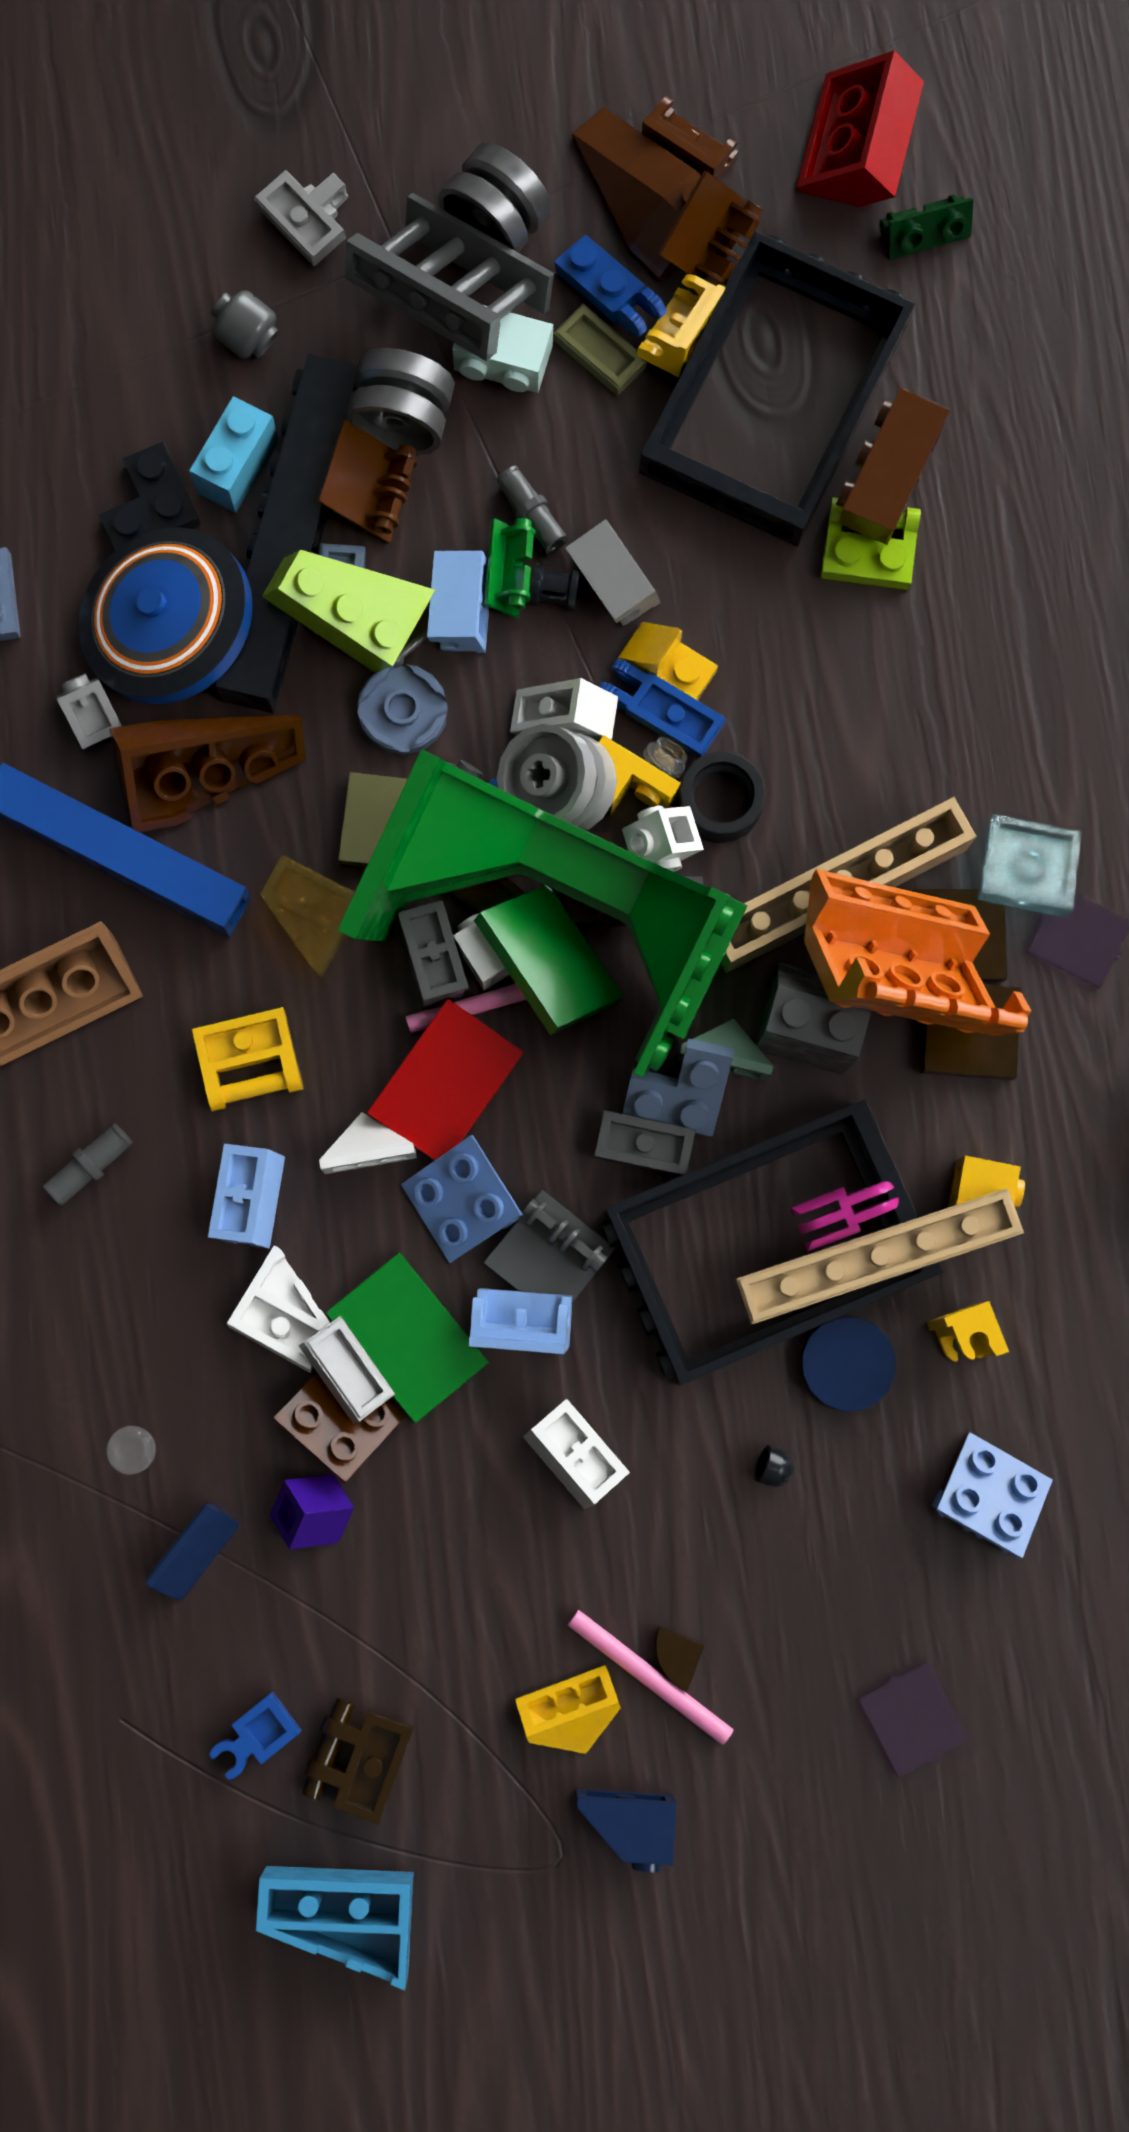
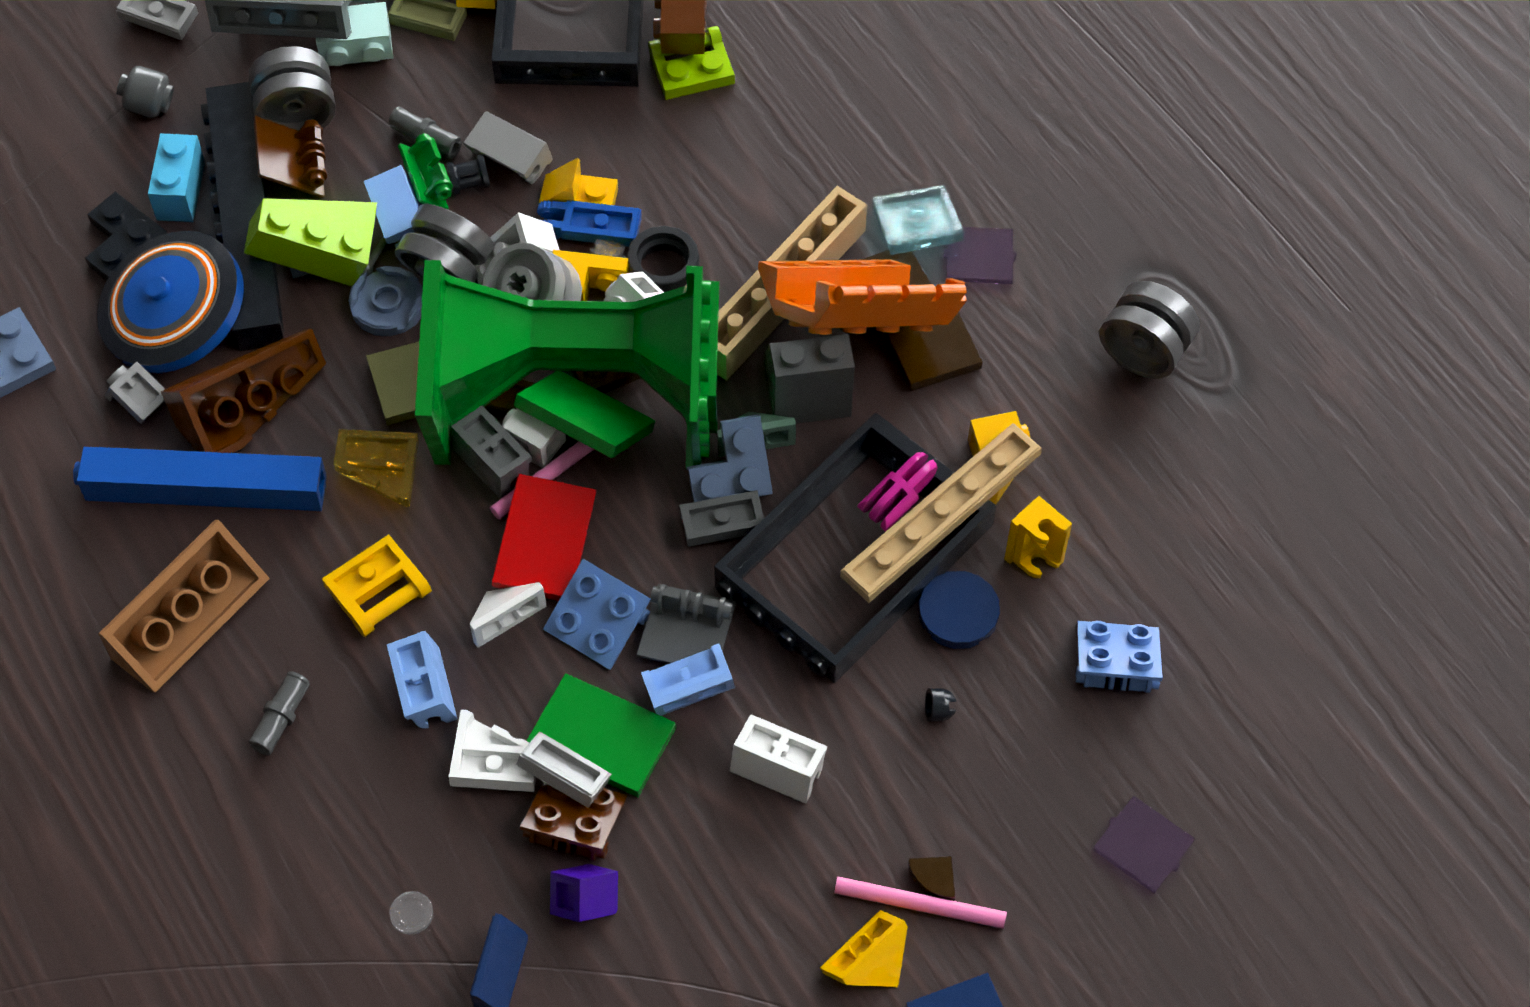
camera: 20 degrees left, 20 degrees down
none -> flat silver wheel [395,204,494,283]

